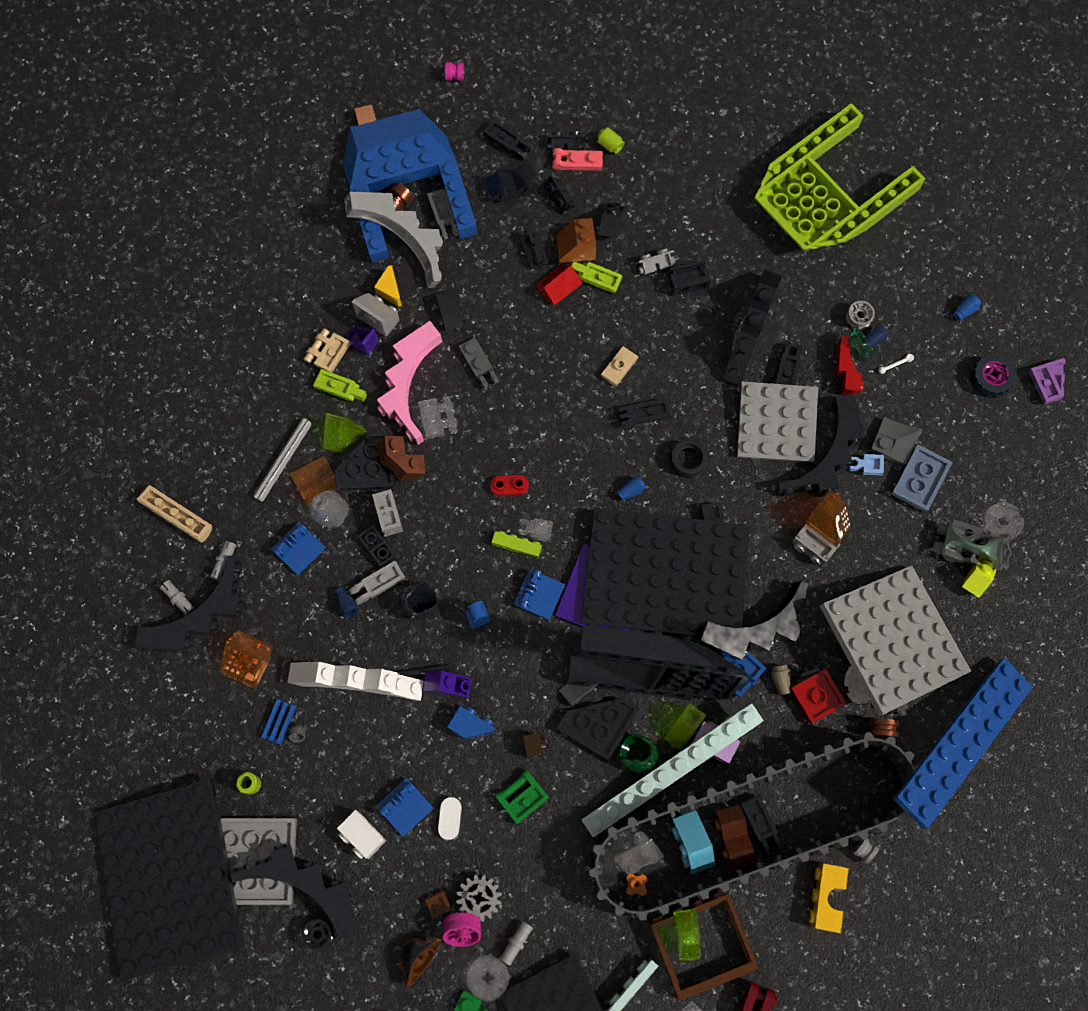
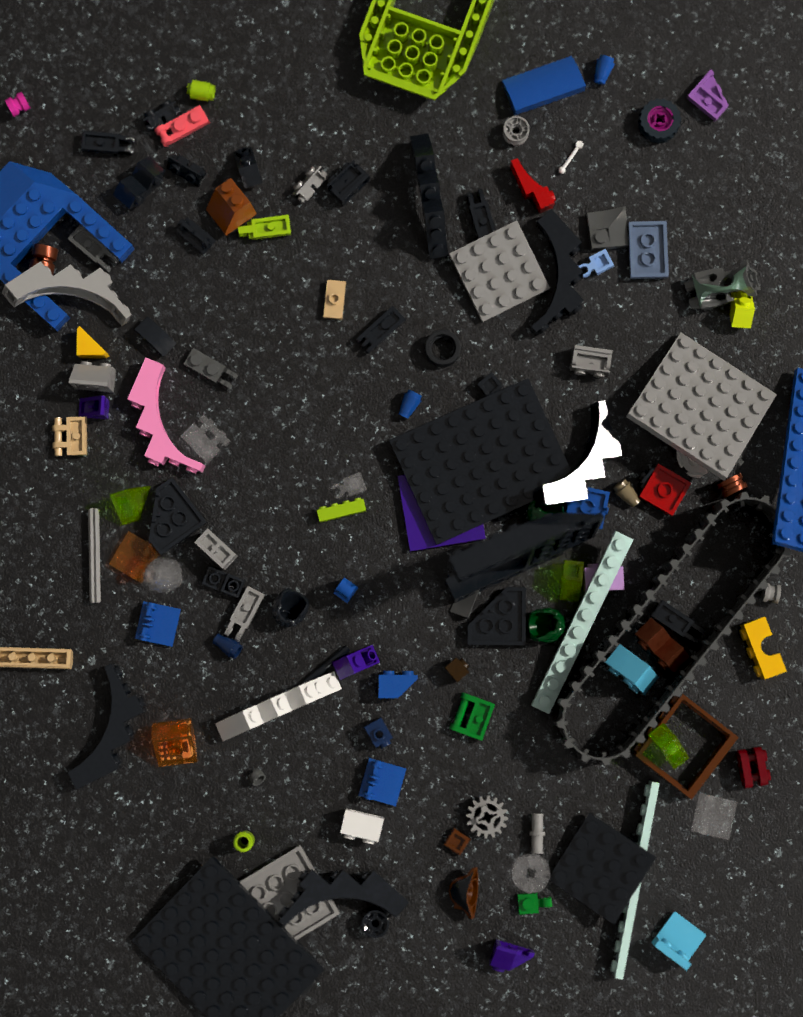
camera: 30 degrees left, 10 degrees up
light grey pin [160,580,196,616] -> none
light grey pin [209,541,236,582] -> none
blue tile [261,699,296,745] -> none
lime hinge [313,369,367,402] -> none
copper brick [378,436,425,481] -> none
white tile [438,797,462,840] -> none
dark pink wheel [443,912,481,947] -> none
red plate [490,475,529,497] -> none
blue hinge [514,569,565,620] -> none
red brick [536,263,582,305] -> none
clear hinge [614,832,664,875] -> none
orange plate [626,874,647,896] -> none
clear orange slope [805,490,851,546] -> none
clear green plate [849,326,874,361] -> none
dark blue cone [860,324,889,351] -> none
clear plate [983,502,1024,541] -> none
none -> dark blue brick [364,717,393,749]
none -> blue slope [502,56,586,115]

